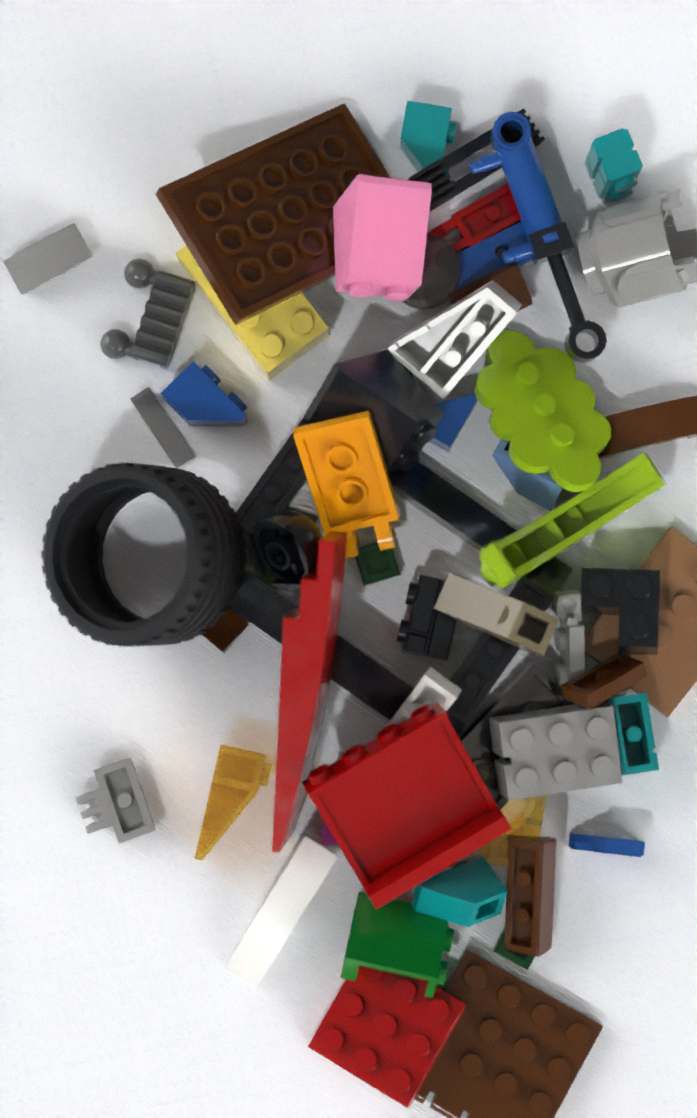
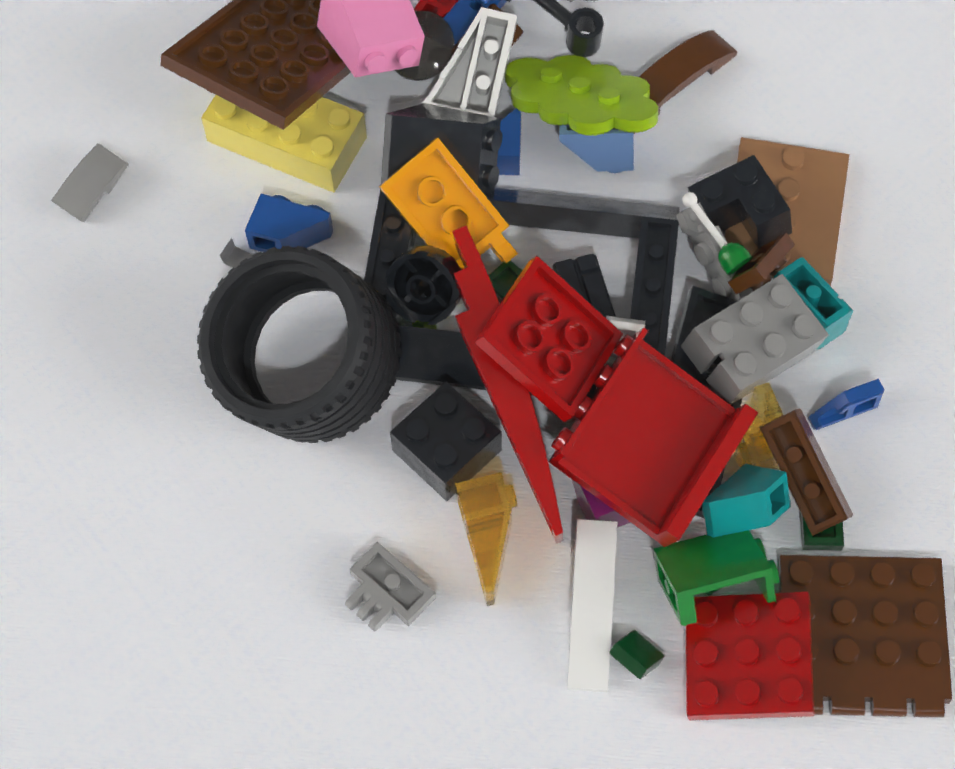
camera: 25 degrees left, 20 degrees down
dark grey gear [100,258,195,369] -> none
reddish brown slope [202,607,249,654] -> none
dark tan slope [433,573,560,657] -> none
lime arch [479,452,667,590] -> none
none -> black brick [390,382,502,501]
none -> red plate [474,256,623,422]
none -> dark green tile [609,629,665,679]
none -> hinge [682,192,752,276]

